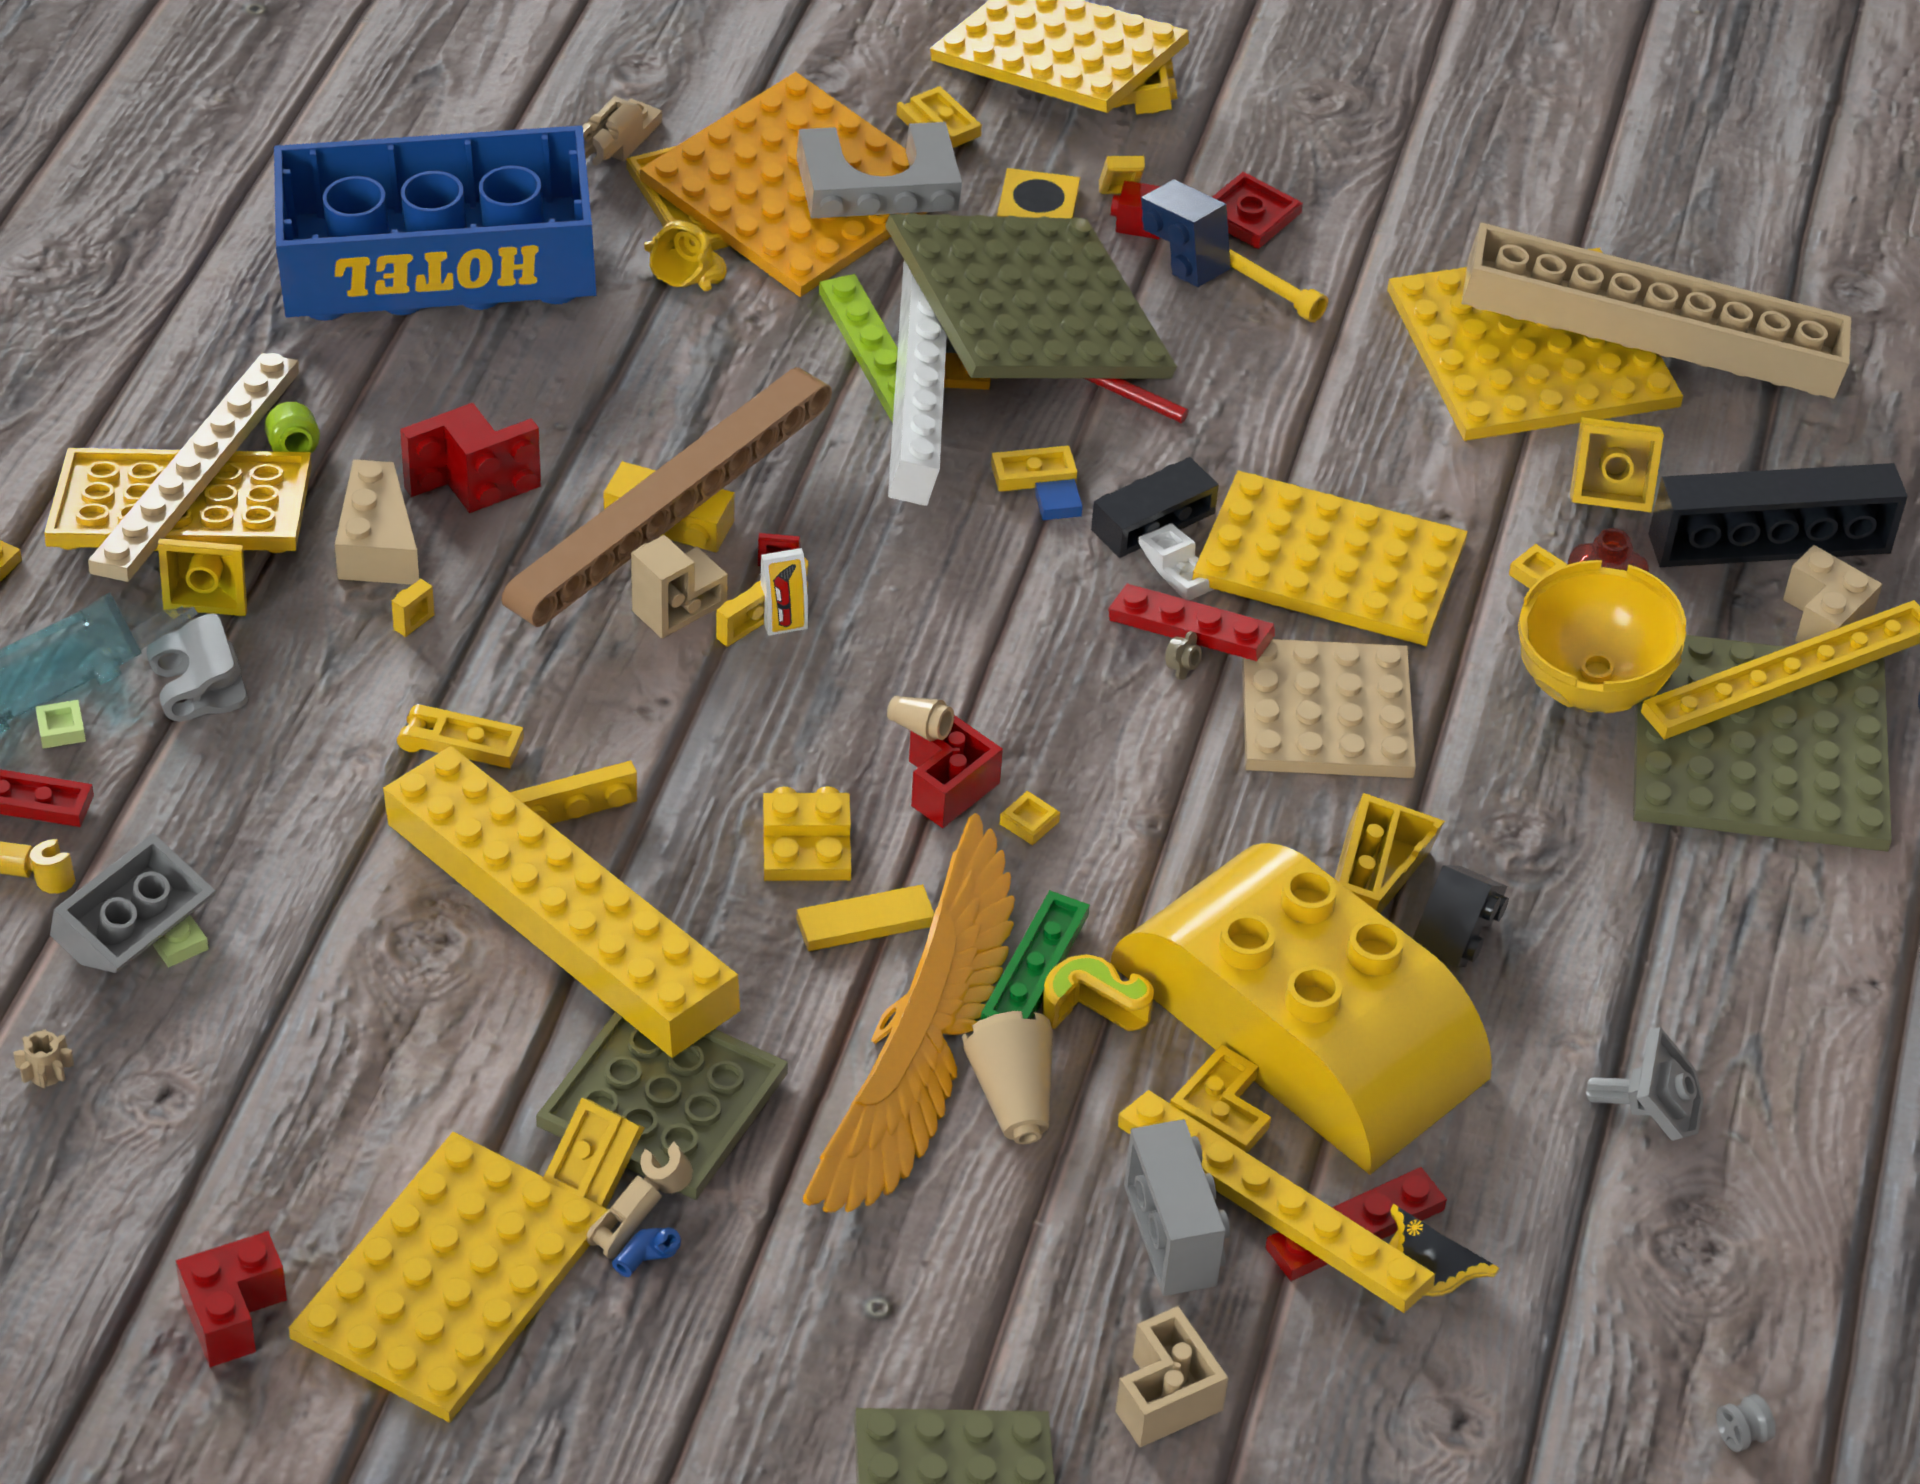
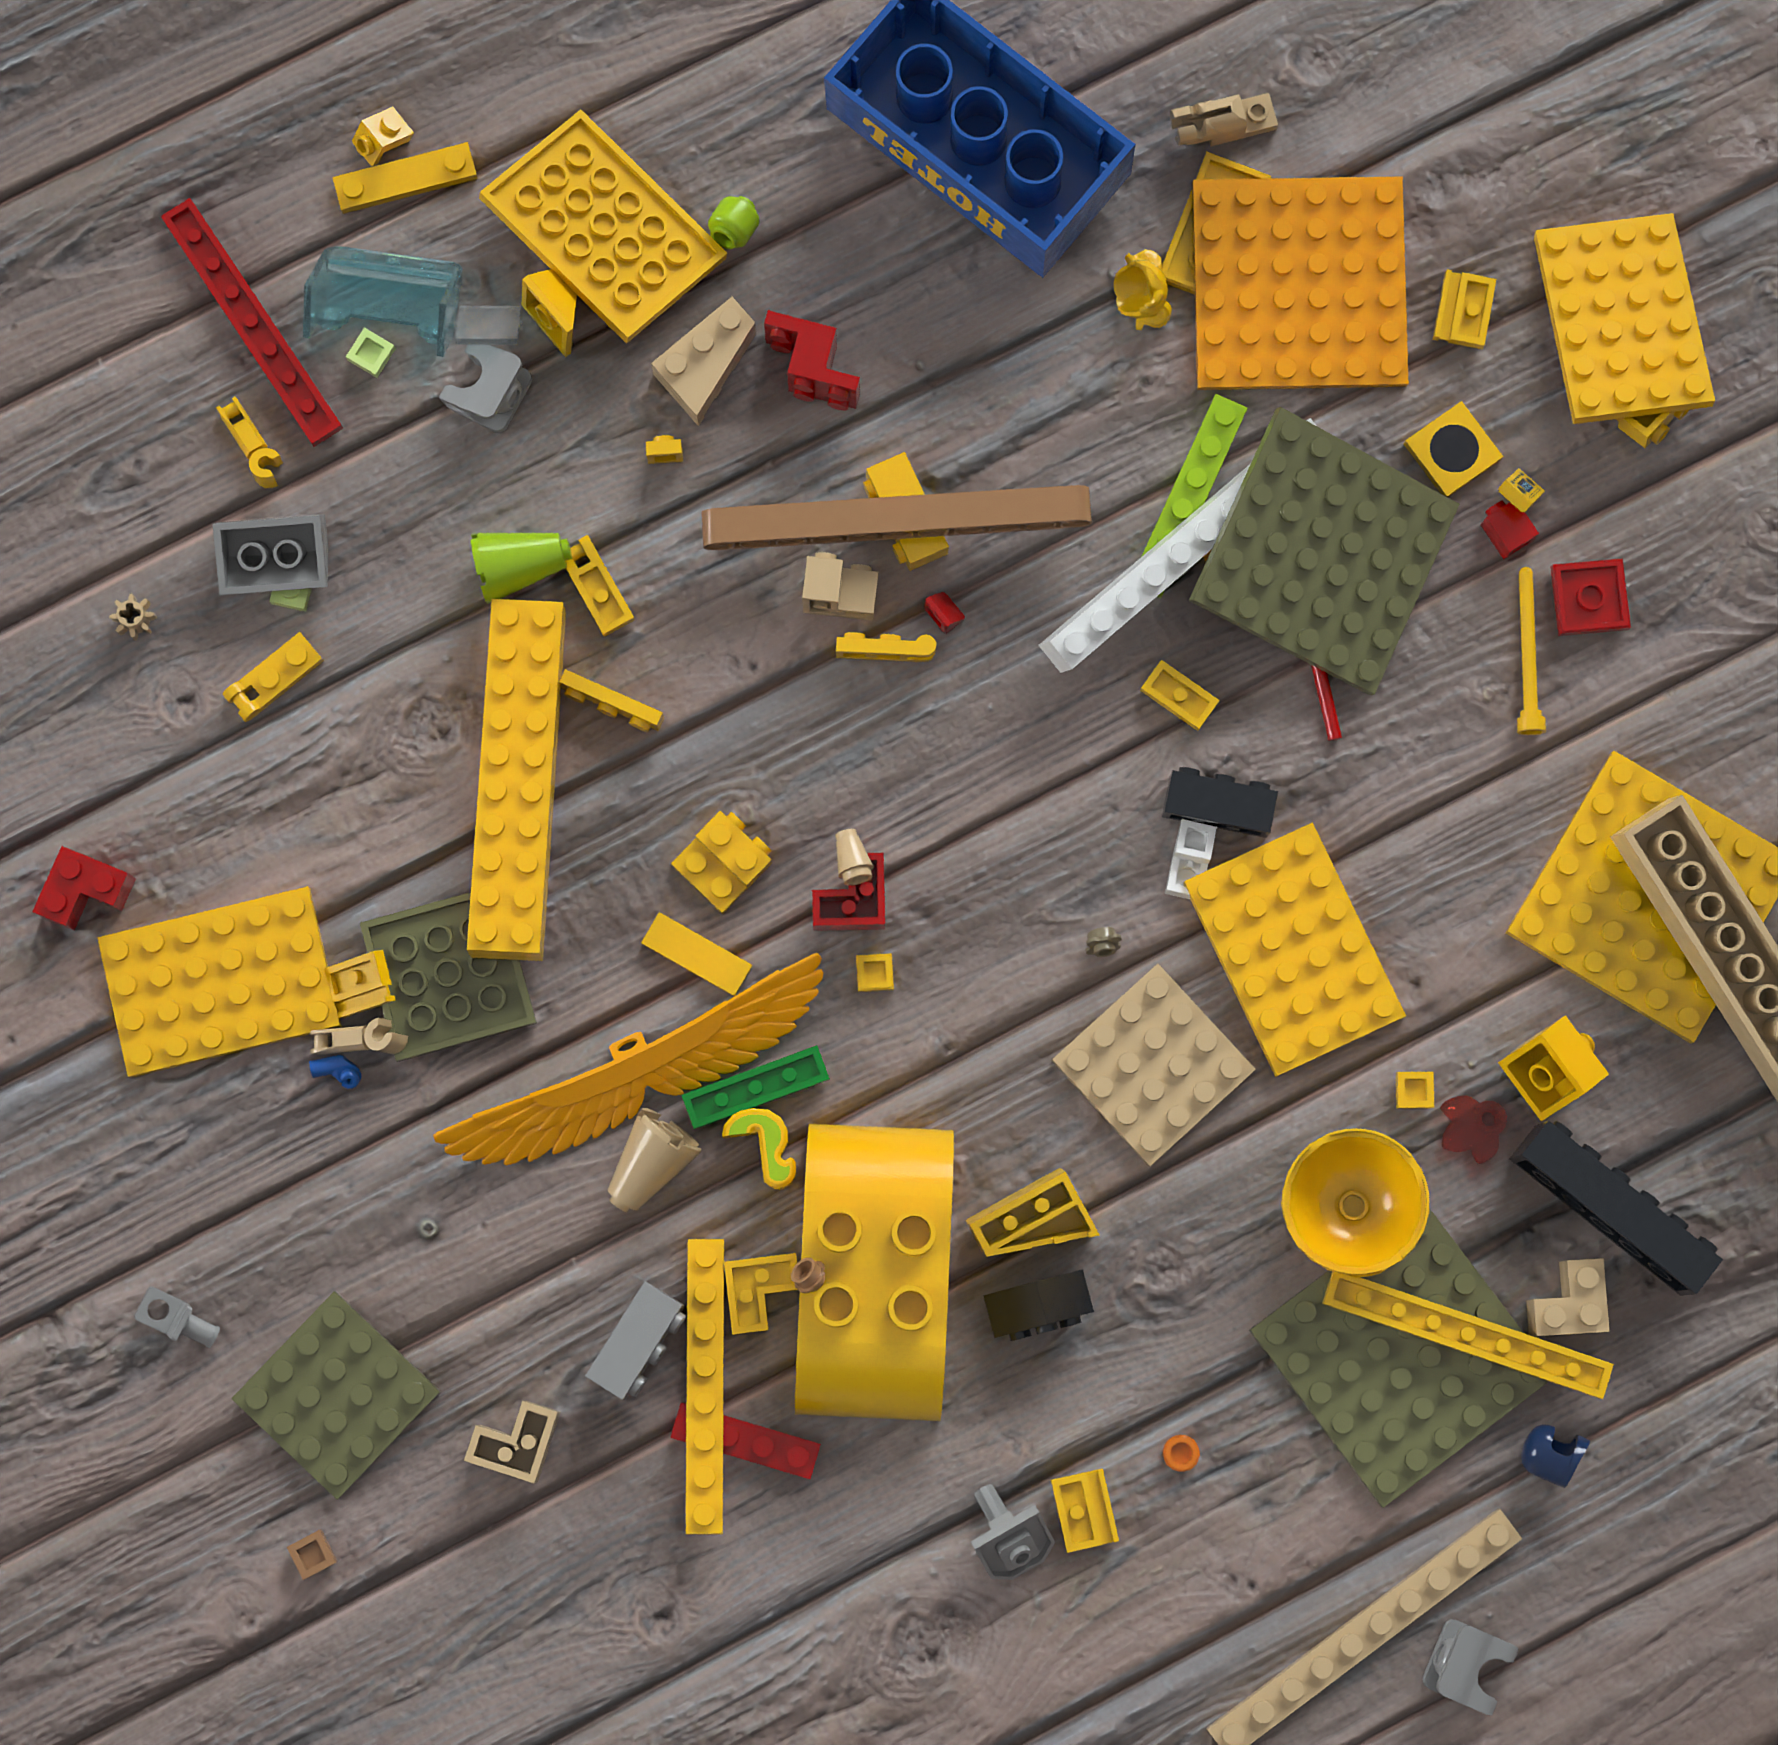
camera: 45 degrees right, 35 degrees up
tan plate [88,353,299,582] -> none
slope [760,548,808,636] -> none
light grey arch [796,122,962,218] -> none
blue tile [1035,479,1083,520] -> none
red plate [1108,583,1275,661] -> none
dark blue brick [1141,179,1231,287] -> none
black hat [1389,1204,1500,1297] -> none
none -> yellow plate [222,632,324,722]
none -> lime cone [471,533,572,604]
none -> medium nougat plate [791,1258,825,1293]
none -> yellow plate [1050,1468,1119,1553]
none -> orange tile [1162,1435,1200,1472]

